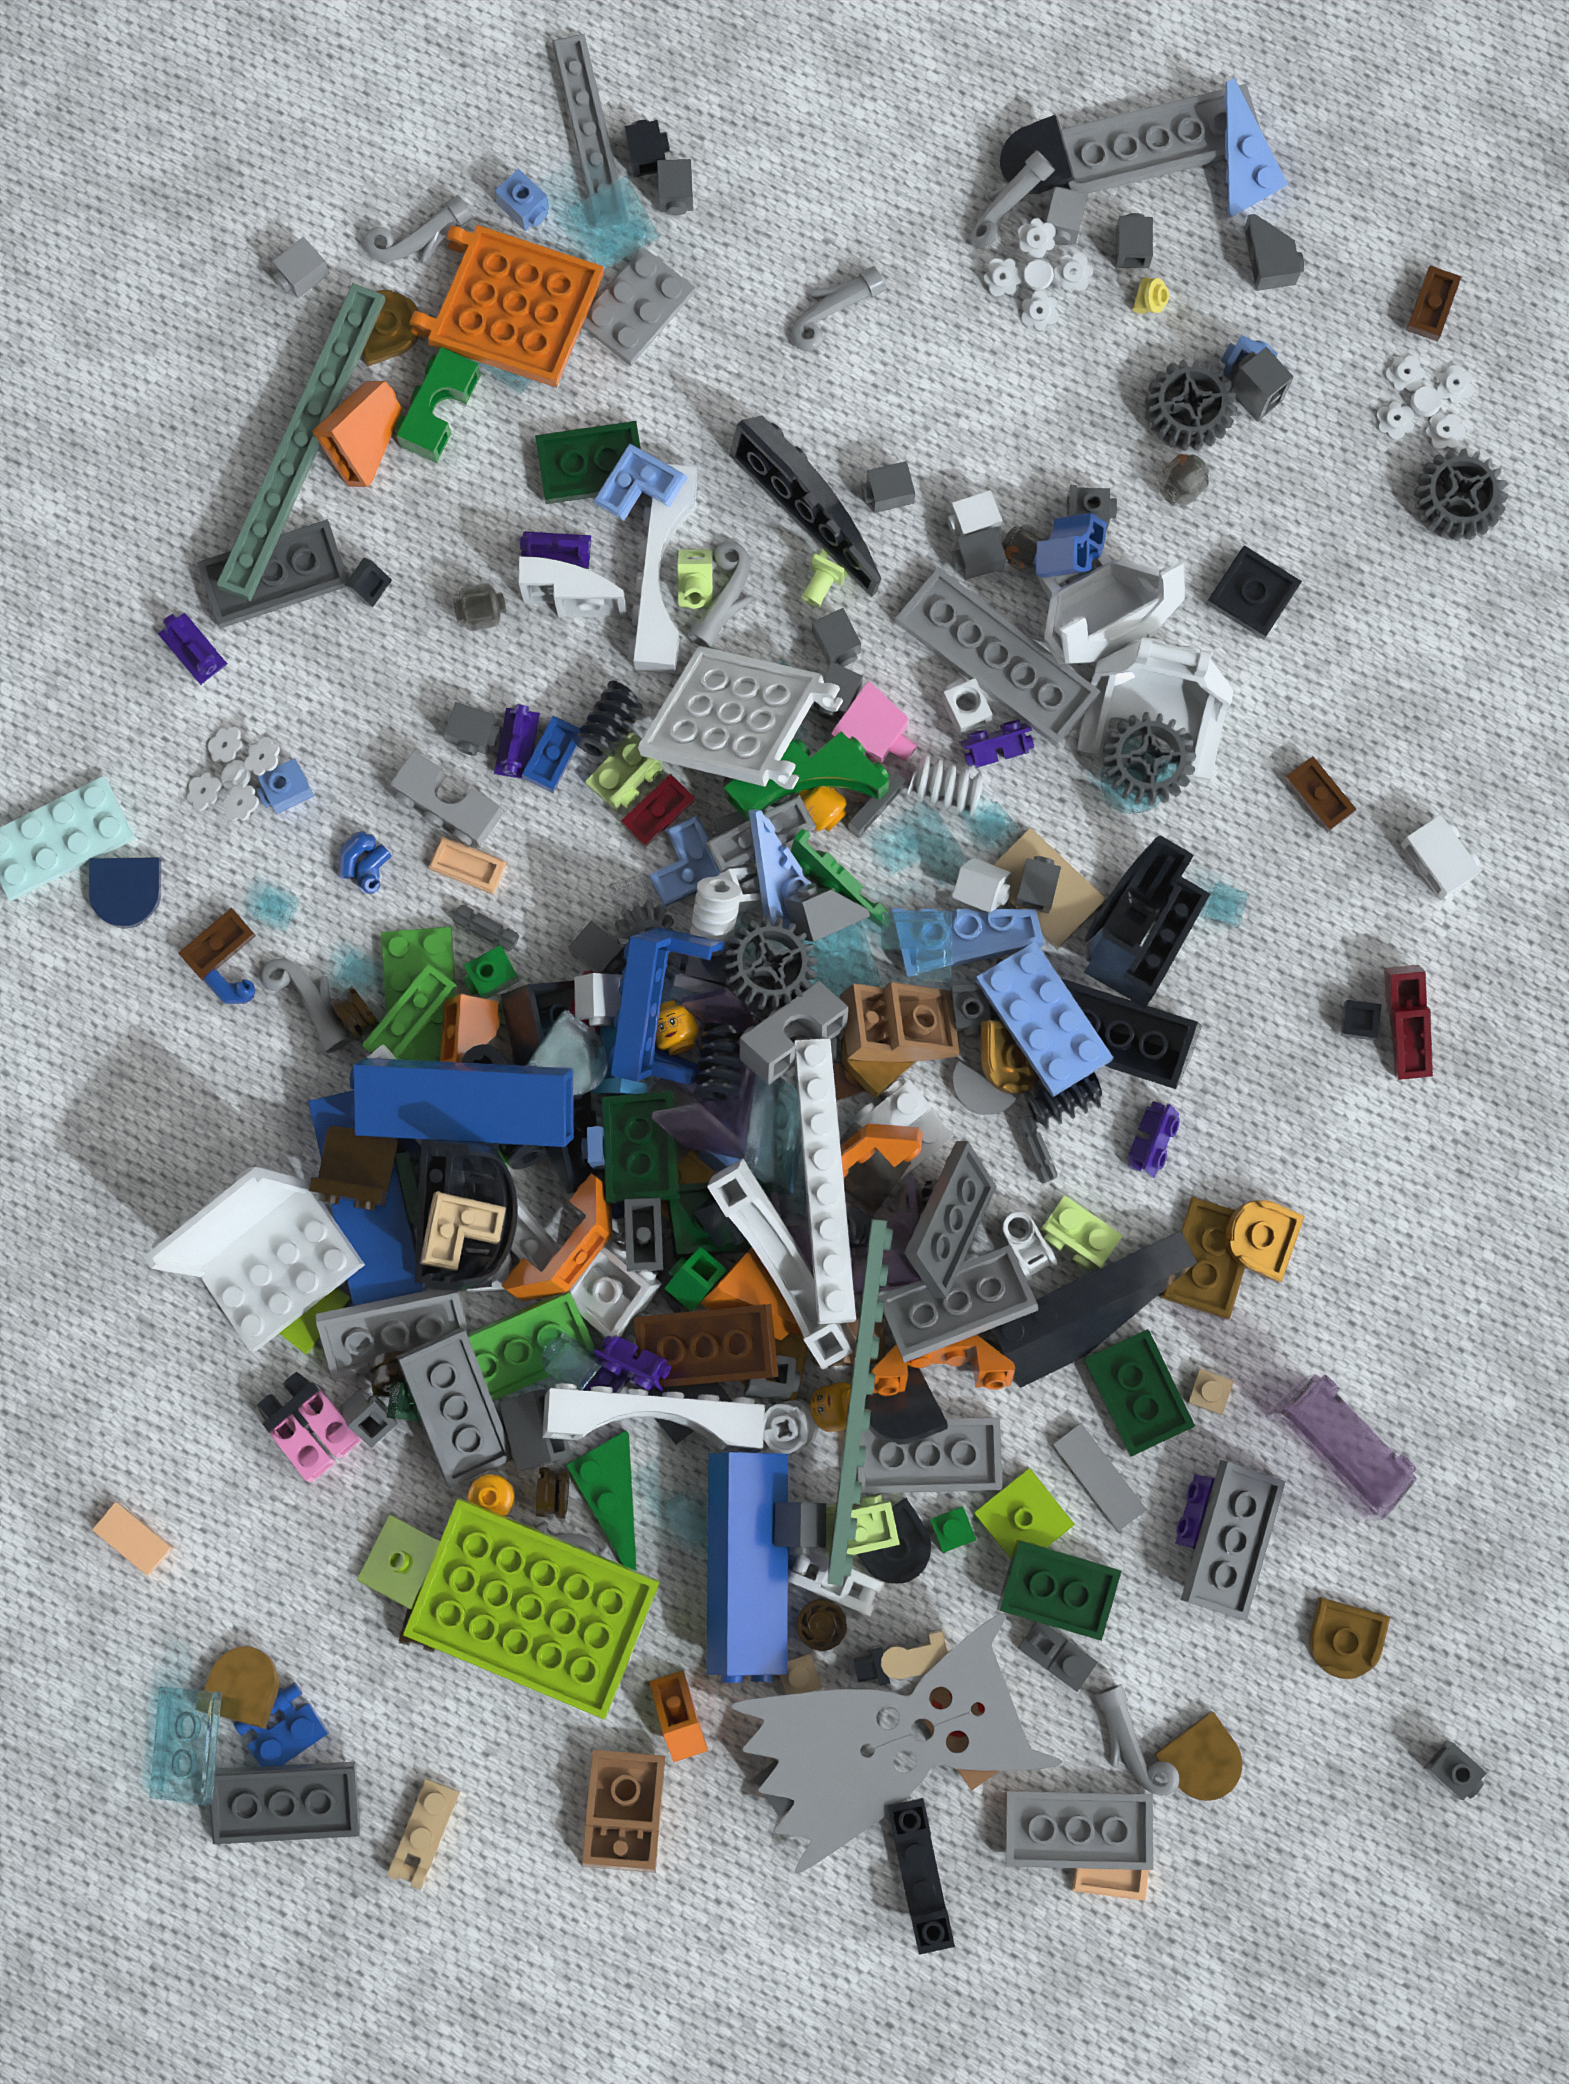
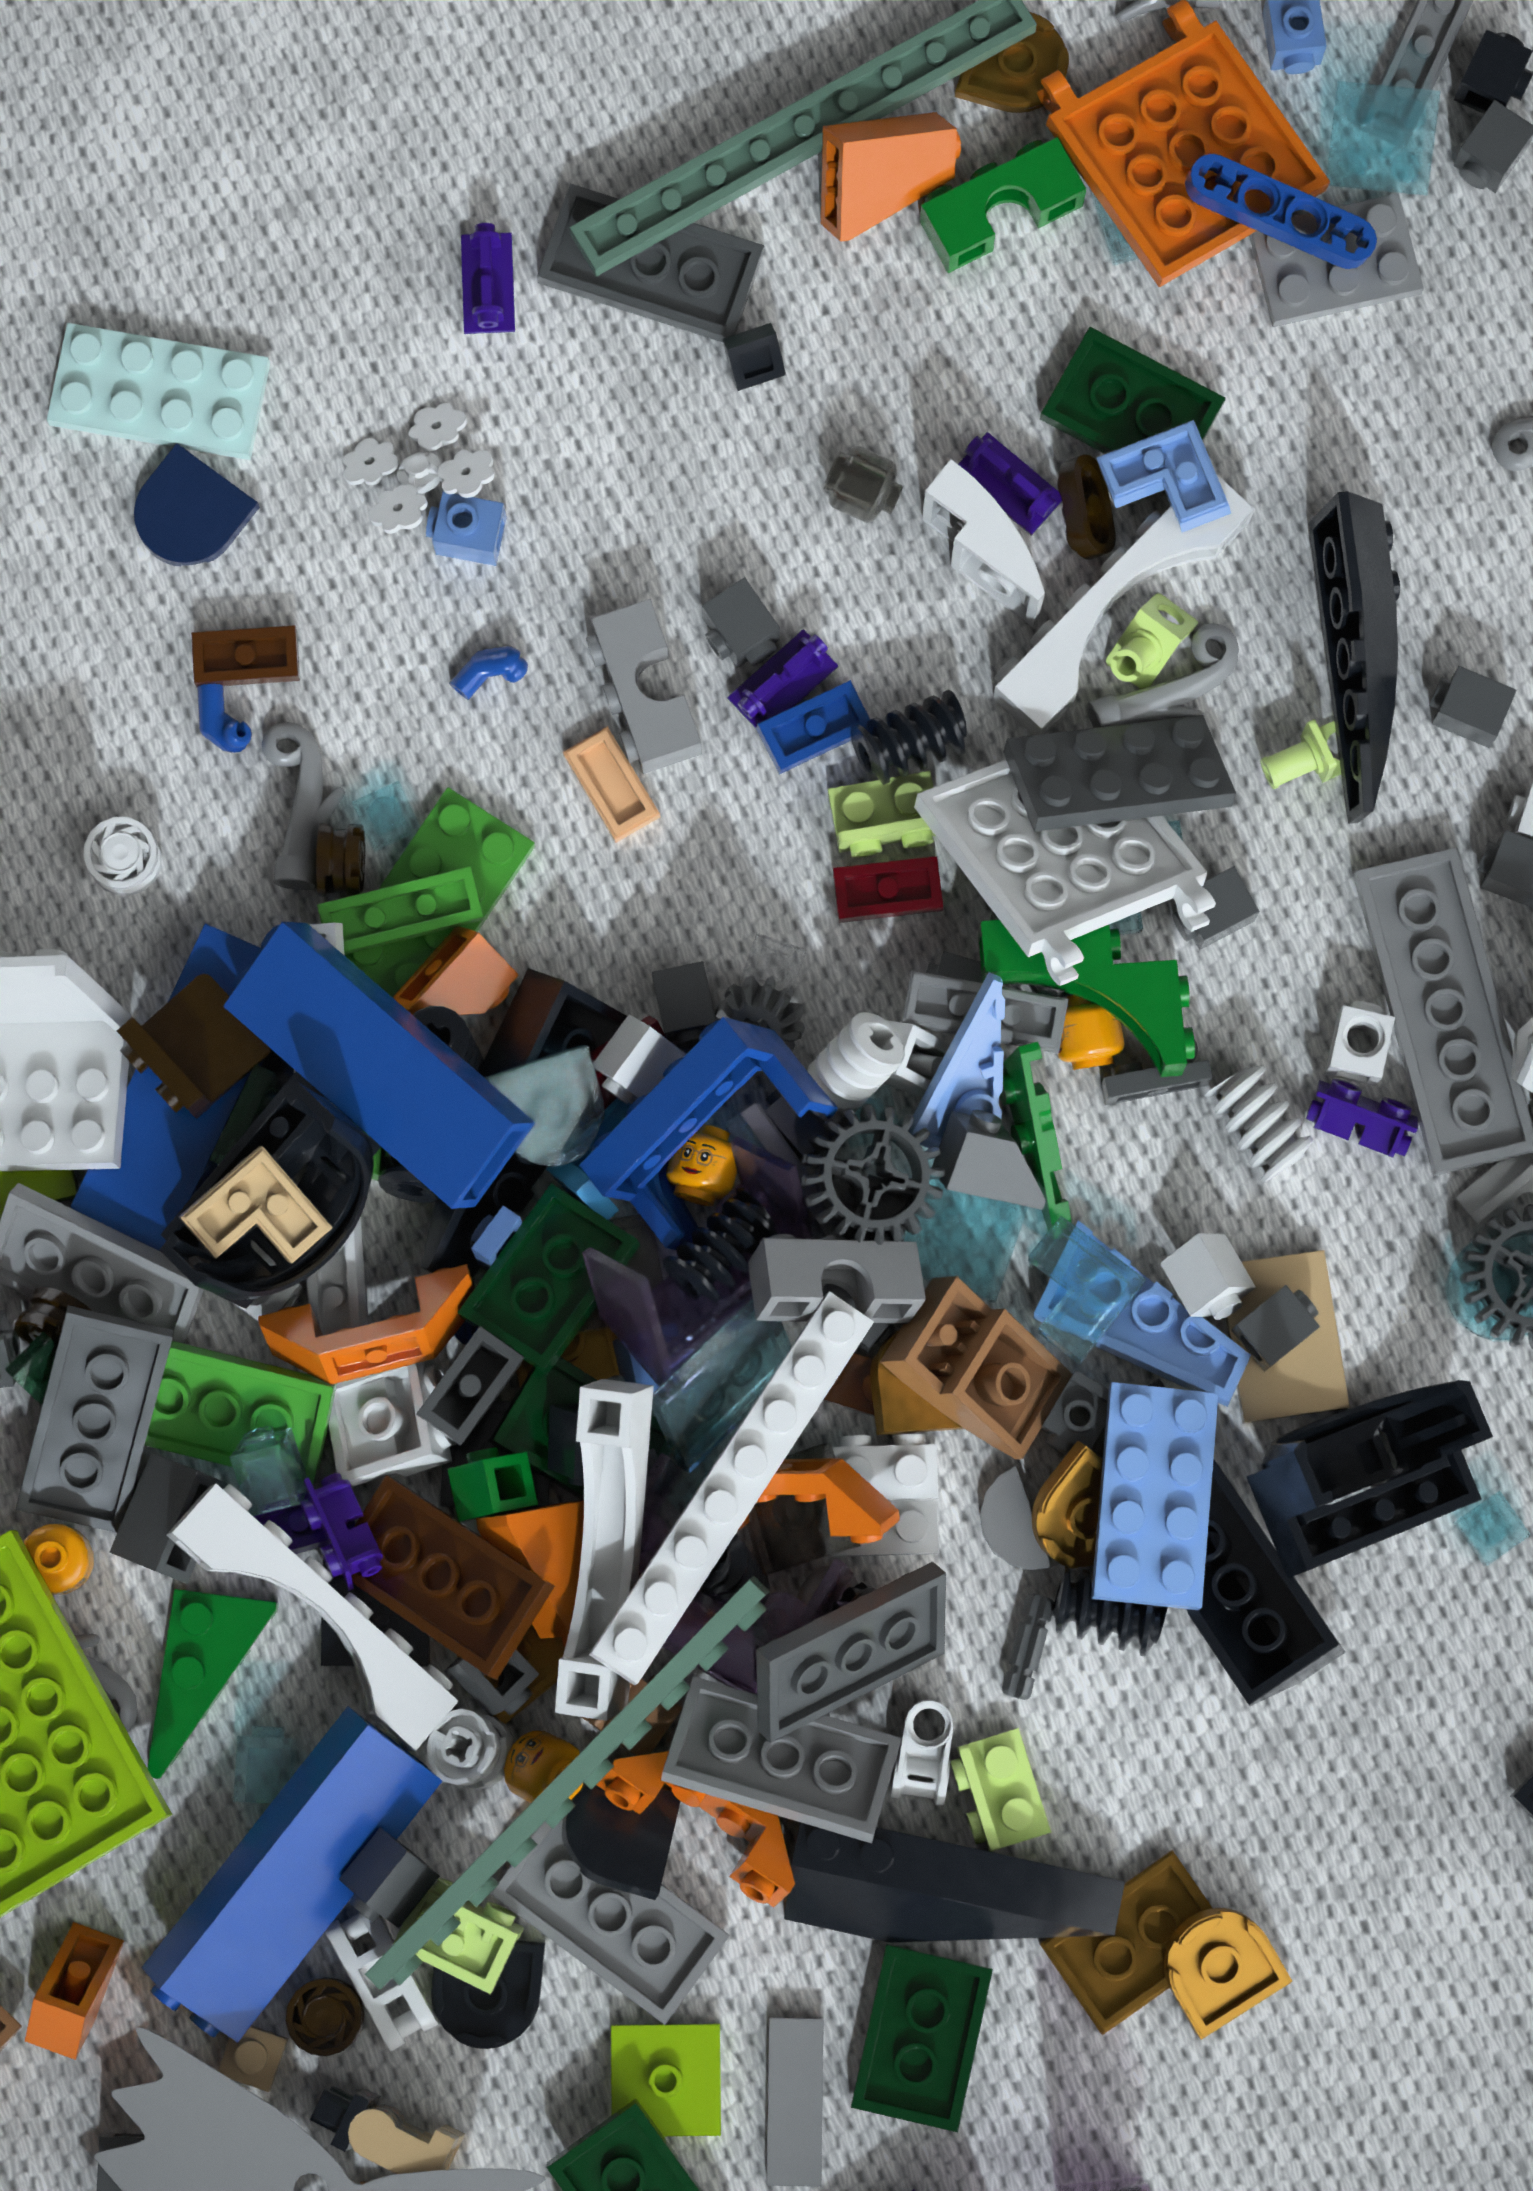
camera: 40 degrees right, 0 degrees up
clear light blue plate [253,885,300,932] -> none
blue arm [357,844,392,894] -> none
dark grey axle [453,905,519,951] -> none
green brick [462,945,520,999] -> none
dark brown wheel [536,1467,570,1519] -> none
light blue tile [649,815,721,907] -> none
dark grey brick [812,608,861,667] -> none
bright pink torso [830,681,918,764] -> none
clear light blue tile [877,809,968,887] -> none
green plate [929,1506,976,1553] -> none
clear light blue plate [969,801,1018,851] -> none
dark purple hinge [1127,1101,1180,1178] -> none
tan plate [1187,1369,1234,1415] -> none
none -> white wheel [84,817,162,896]
none -> dark grey plate [1003,715,1236,832]
none -> dark brown plate [1057,454,1116,560]
none -> blue beam [1185,154,1377,269]

